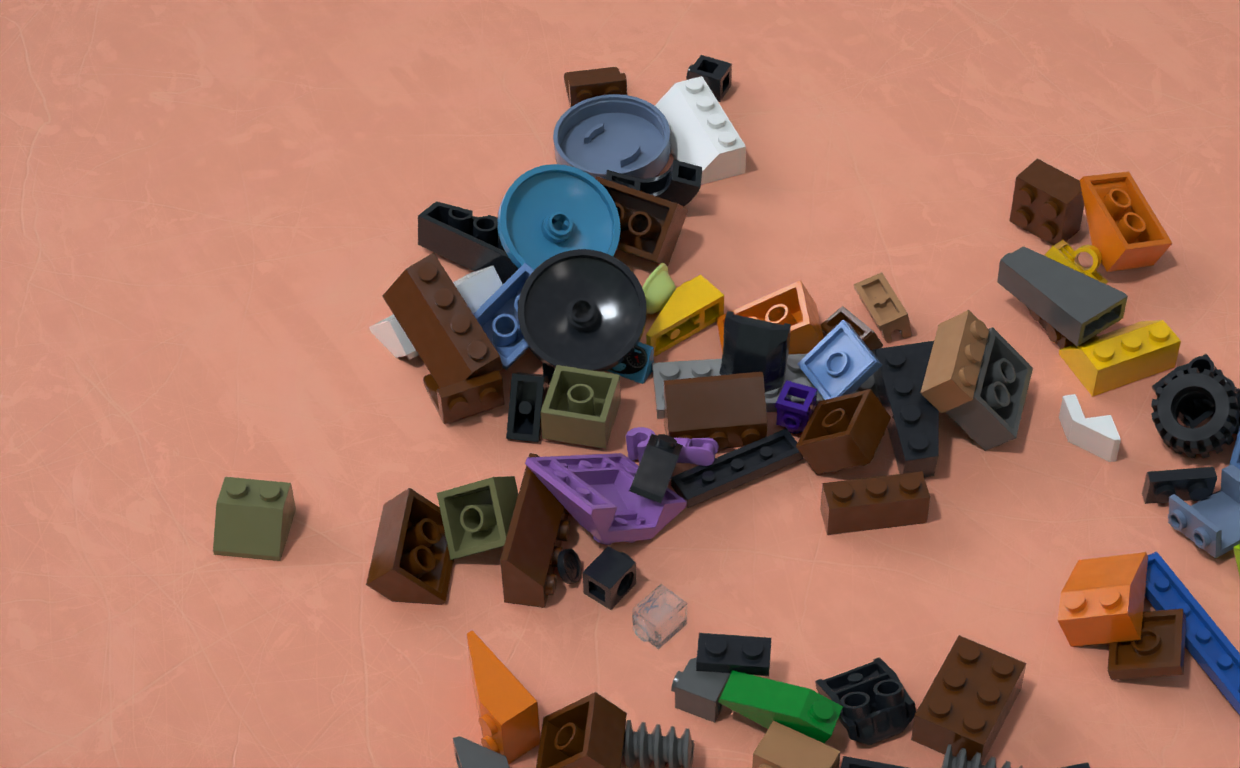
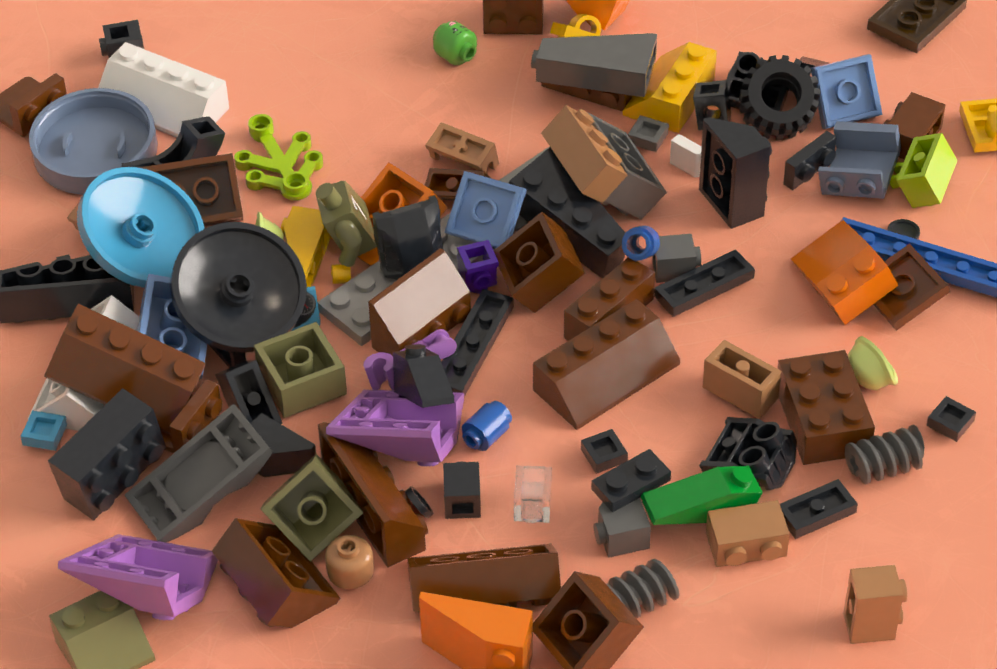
camera: 40 degrees left, 0 degrees up
none -> dark azure plate [21,410,67,451]
none -> black brick [48,388,166,520]
none -> medium lavender slope [58,534,218,620]
none -> dark grey slope [125,404,273,543]
none -> lime plant [234,114,323,200]
none -> black slope [250,413,316,477]
none -> olive torso [316,181,377,284]
none -> medium nougat head [325,535,374,589]
none -> reddish brown slope [407,543,561,612]
none -> bright green head [433,21,477,66]
none -> blue brick [462,401,512,451]
none -> reddish brown slope [533,299,680,430]
none -> black plate [581,429,628,474]
none -> blue brick [622,226,660,261]
none -> dark grey plate [628,115,669,152]
none -> dark grey brick [652,234,701,283]
none -> black plate [654,249,755,317]
none -> black brick [693,80,731,130]
none -> black slope [699,117,772,229]
none -> medium nougat brick [702,340,782,419]
none -> yellowish green helmet [847,336,898,390]
none -> black piece [888,219,920,240]

